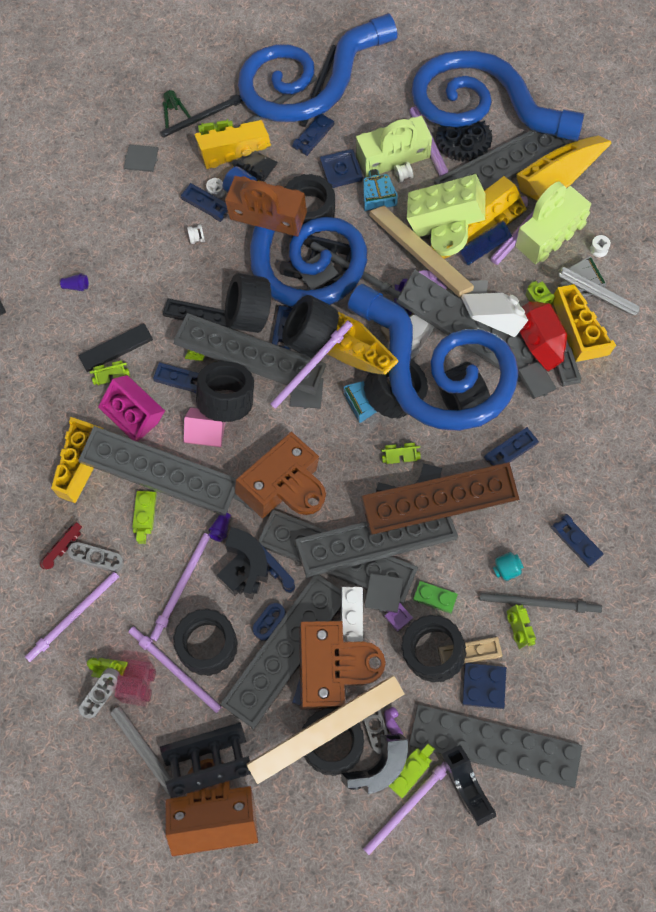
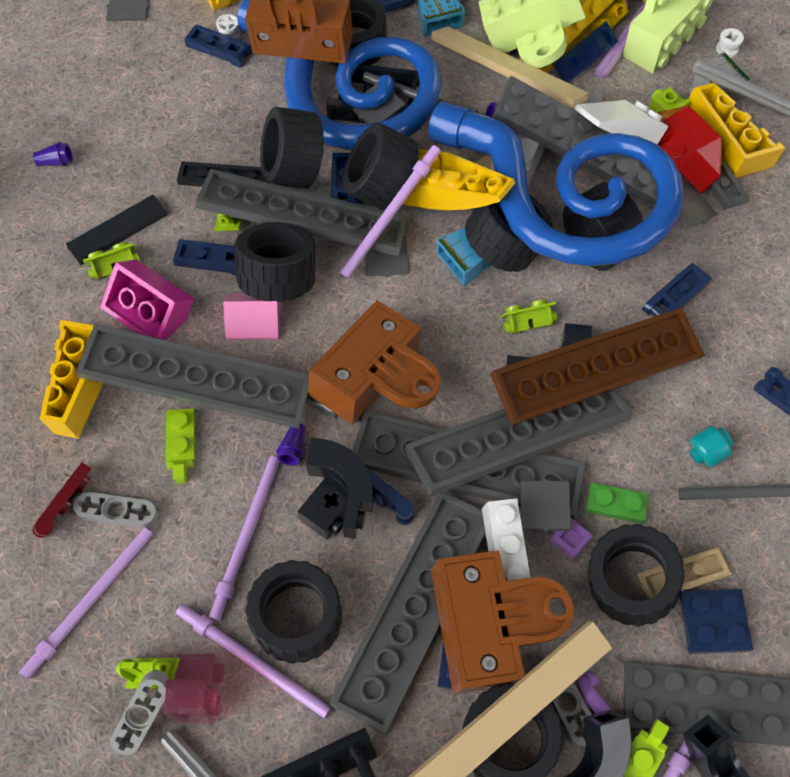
camera: 10 degrees left, 5 degrees down
white wheel [187,224,205,245] -> none
dark blue plate [253,603,286,641] -> none
lime hinge [506,604,536,649] -> none

